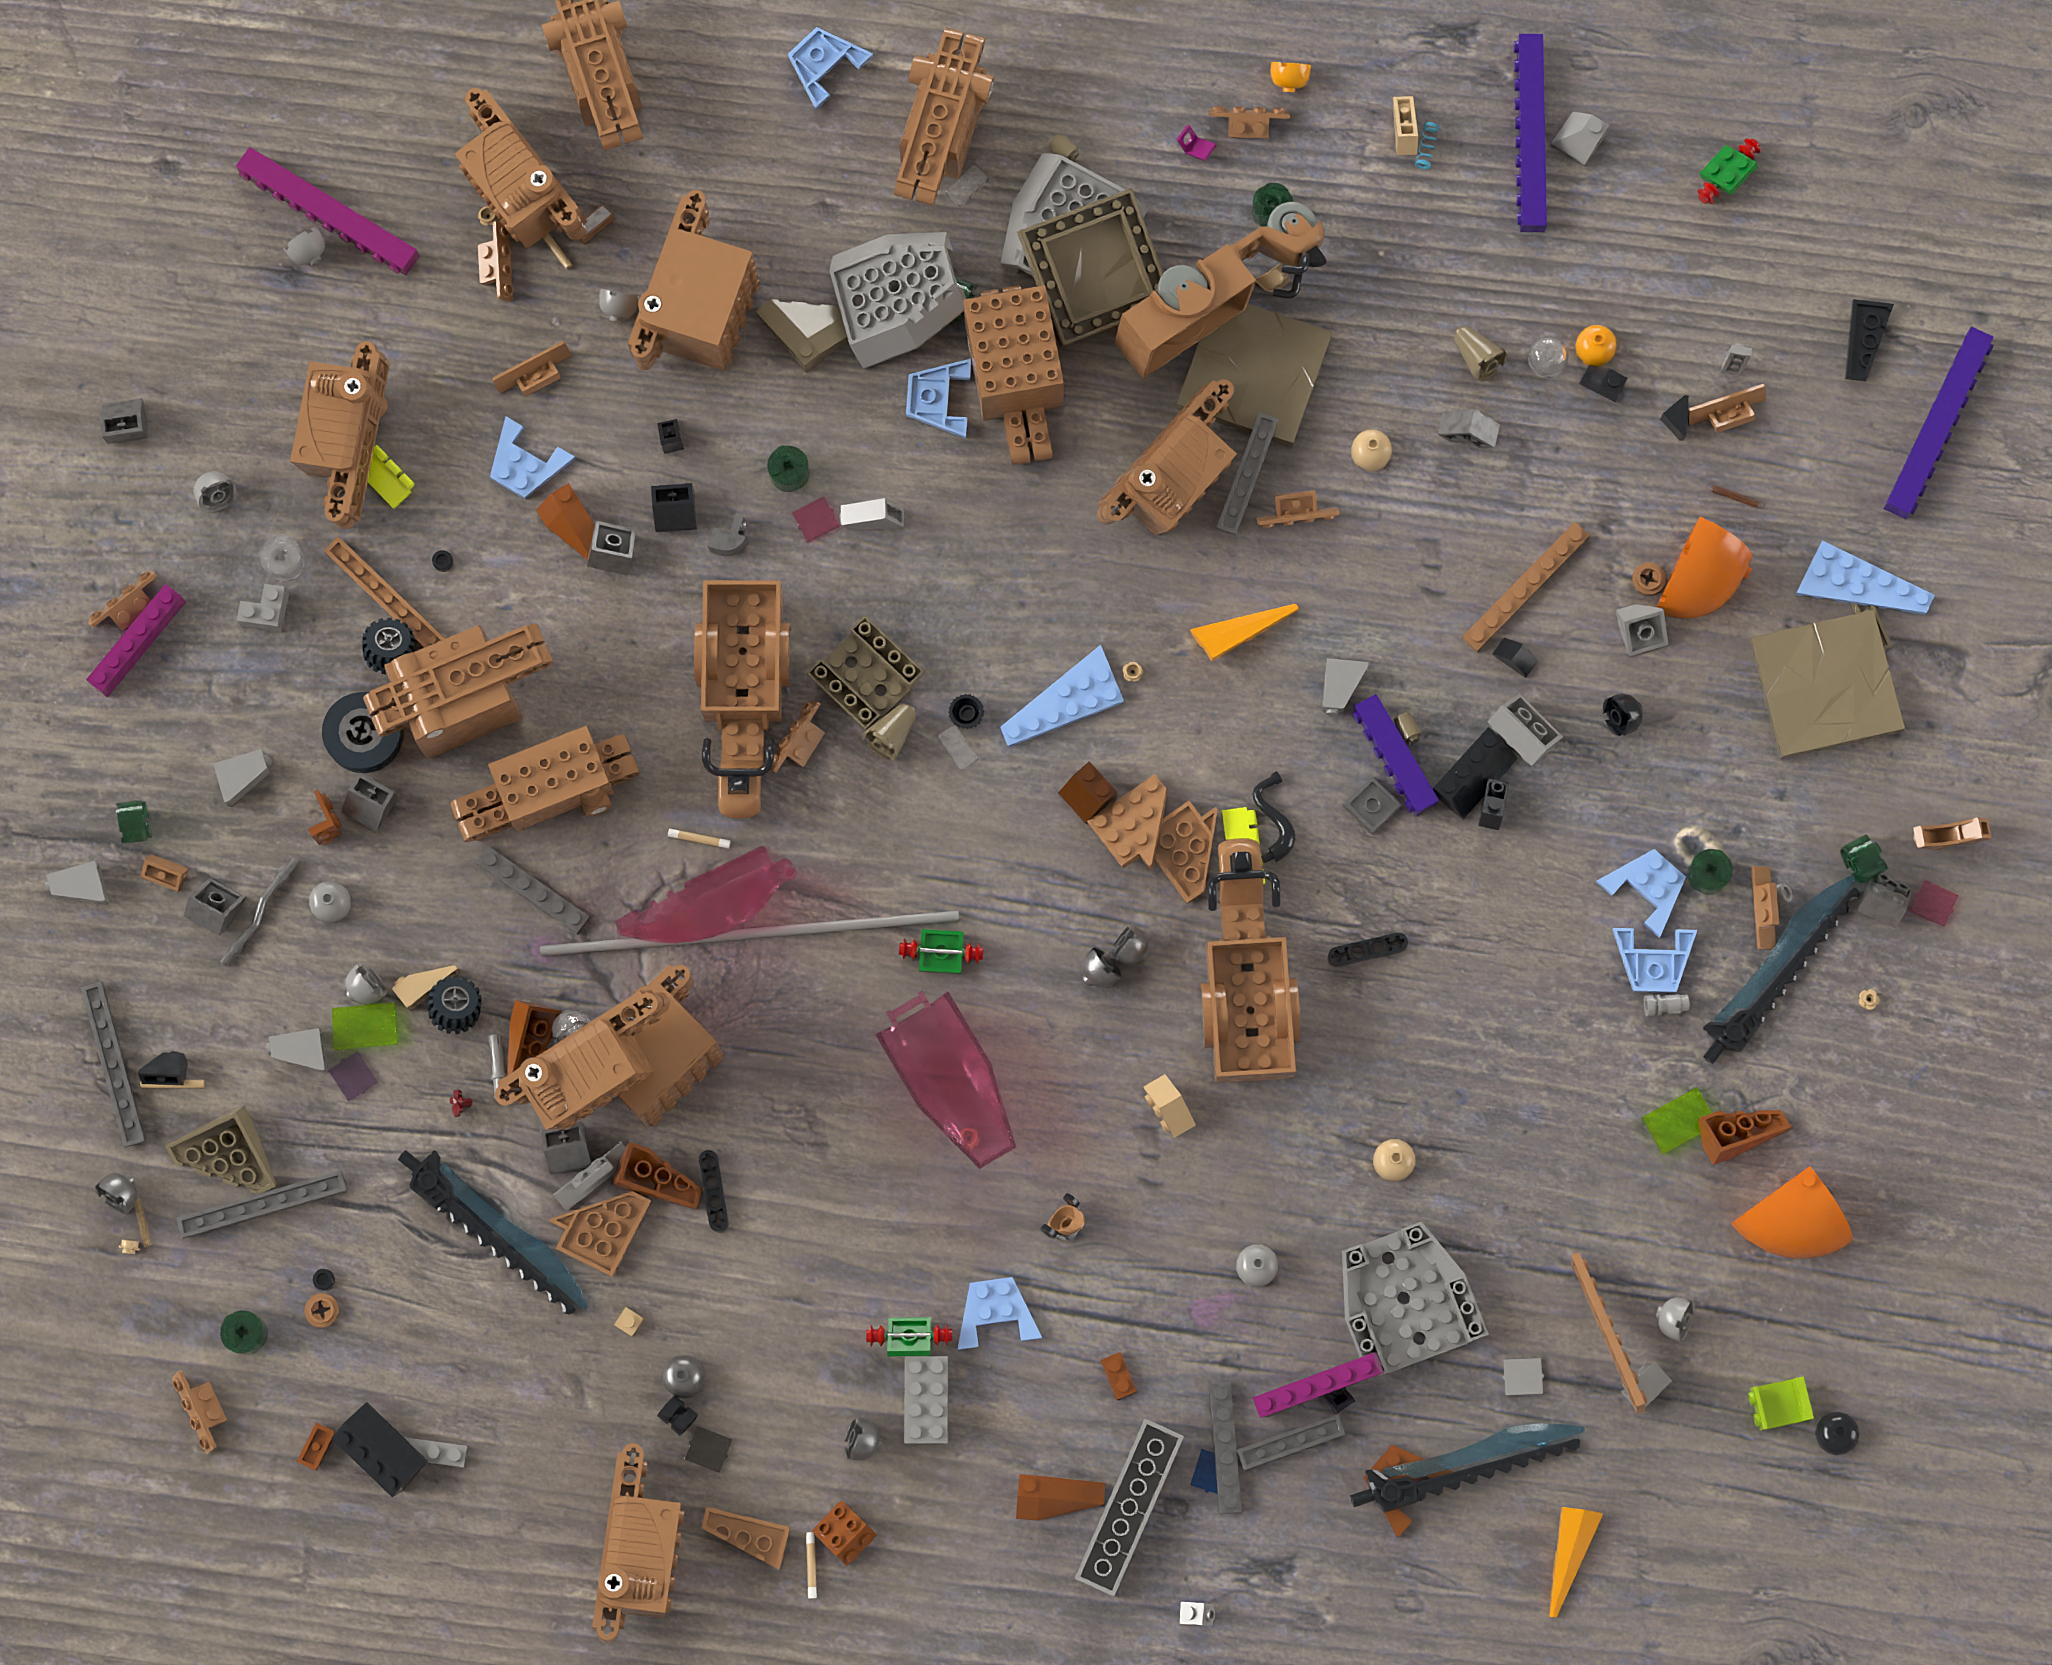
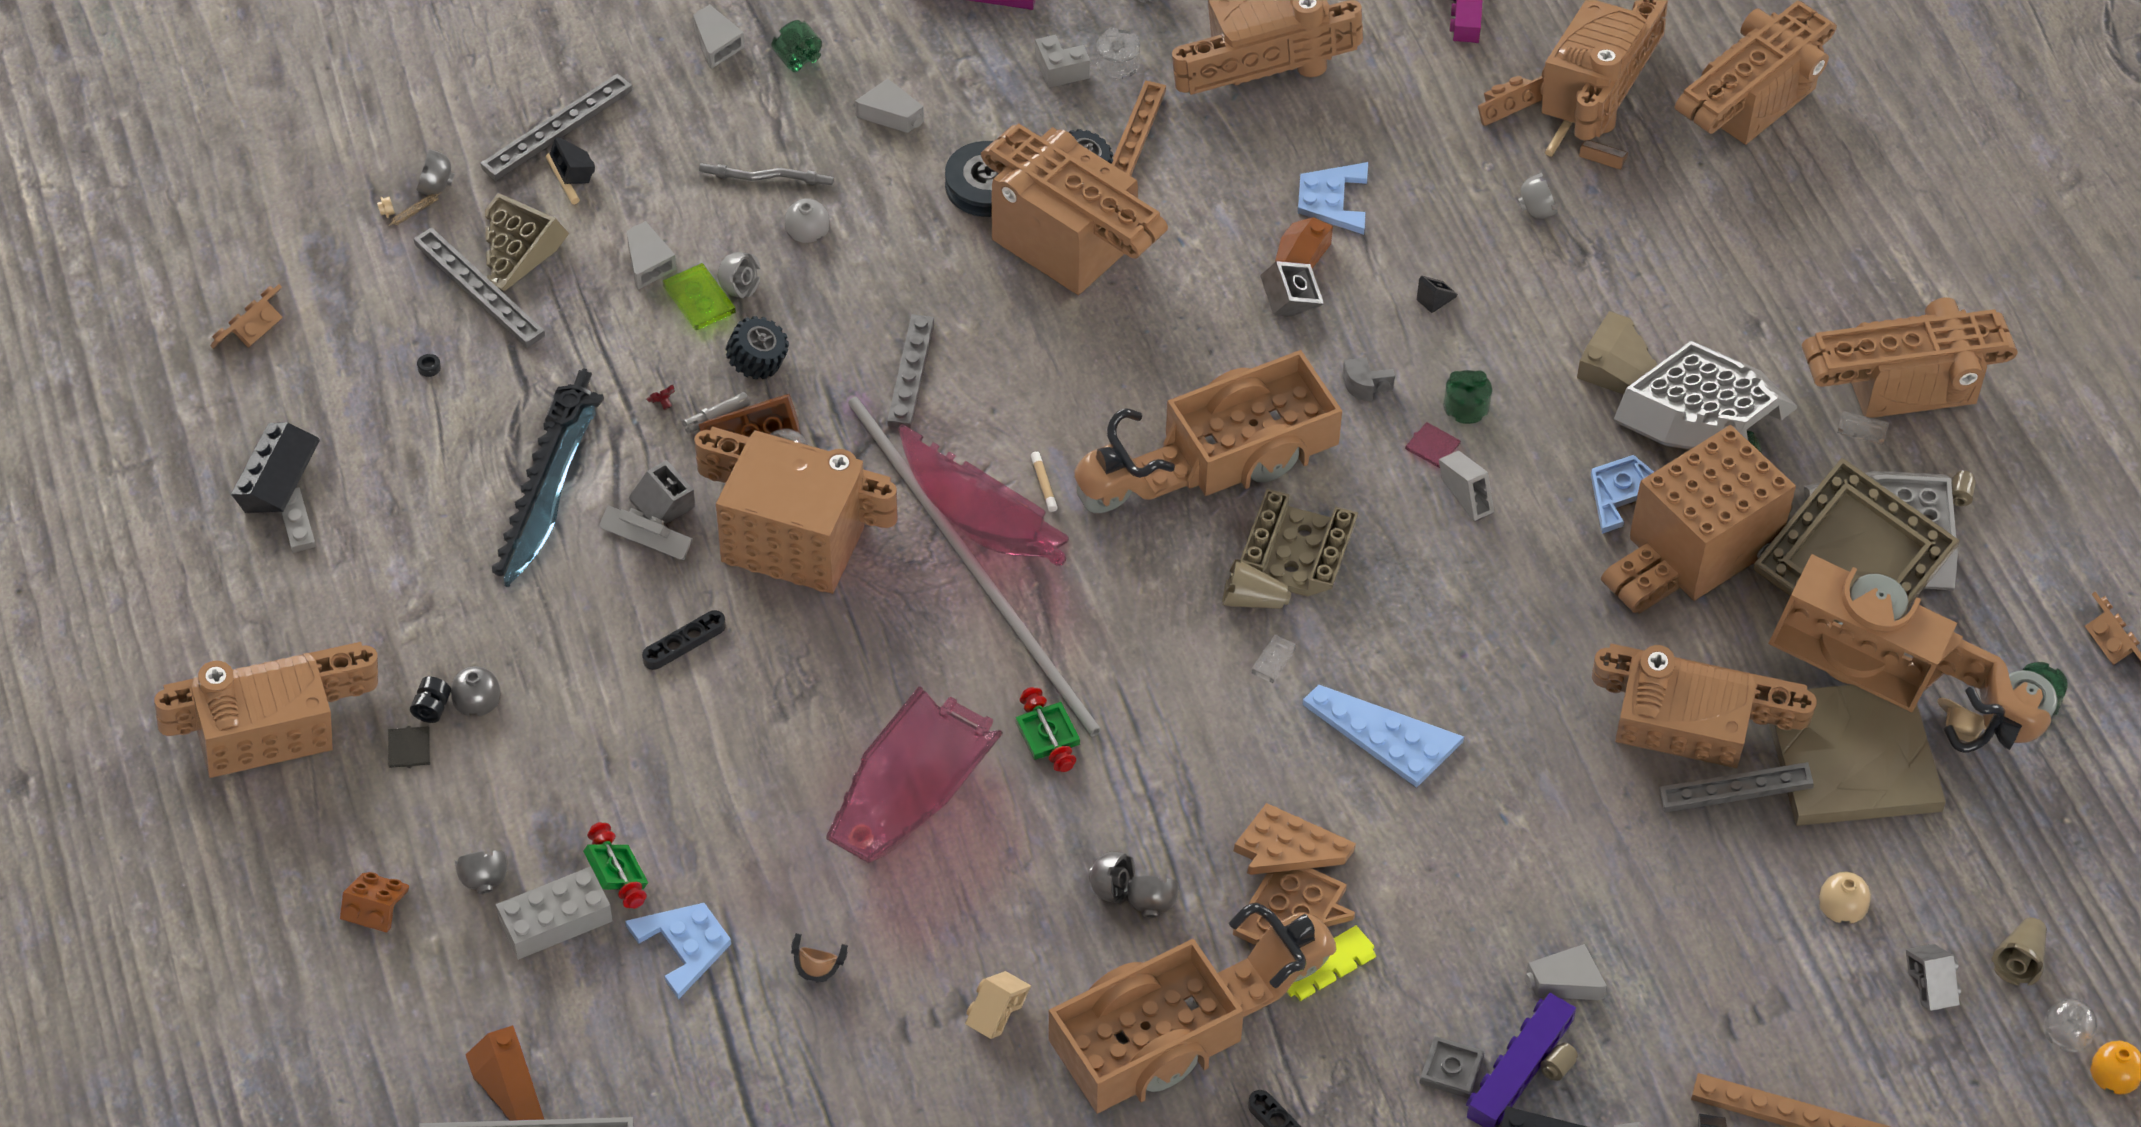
camera: 60 degrees right, 25 degrees down
medium nougat slope [140,855,188,892] -> none
flat silver slope [183,878,245,936] -> none
clear green brick [220,1310,268,1355] -> none
dark orange plate [296,1423,336,1471] -> none
medium nougat gear [304,1293,339,1328] -> none
dark orange bracket [308,789,342,845] -> none
clear purple piece [328,1051,378,1101] -> none
flat silver slope [341,772,398,833] -> none
neon yellow windscreen [367,445,415,509] -> none
tan slope [392,965,460,1011] -> none
black tile [432,550,453,572] -> none
medium nougat piece [450,726,640,842] -> none
medium nougat bracket [492,341,571,397] -> none
medium nougat piece [495,990,670,1131] -> none
medium nougat wing [549,1191,652,1277] -> none
dark orange wedge [611,1142,702,1210] -> none
tan plate [614,1307,644,1337] -> none
medium nougat piece [627,190,760,371] -> none
black slope [651,483,697,532] -> none
medium nougat wing [701,1507,791,1570] -> none
medium nougat bracket [769,701,825,773] -> none
light blue wing [788,27,873,110] -> none
tan bar [806,1532,817,1598] -> none
black hat [948,694,984,729] -> none
reddish brown slope [1058,761,1117,824] -> none
dark orange plate [1100,1352,1137,1400] -> none
tan plate [1122,662,1143,682] -> none
magenta bracket [1176,124,1216,161] -> none
light orange wedge [1190,604,1299,662] -> none
black animal [1253,771,1296,863] -> none
medium nougat bracket [1256,490,1340,528] -> none
black slope [1579,365,1628,402] -> none

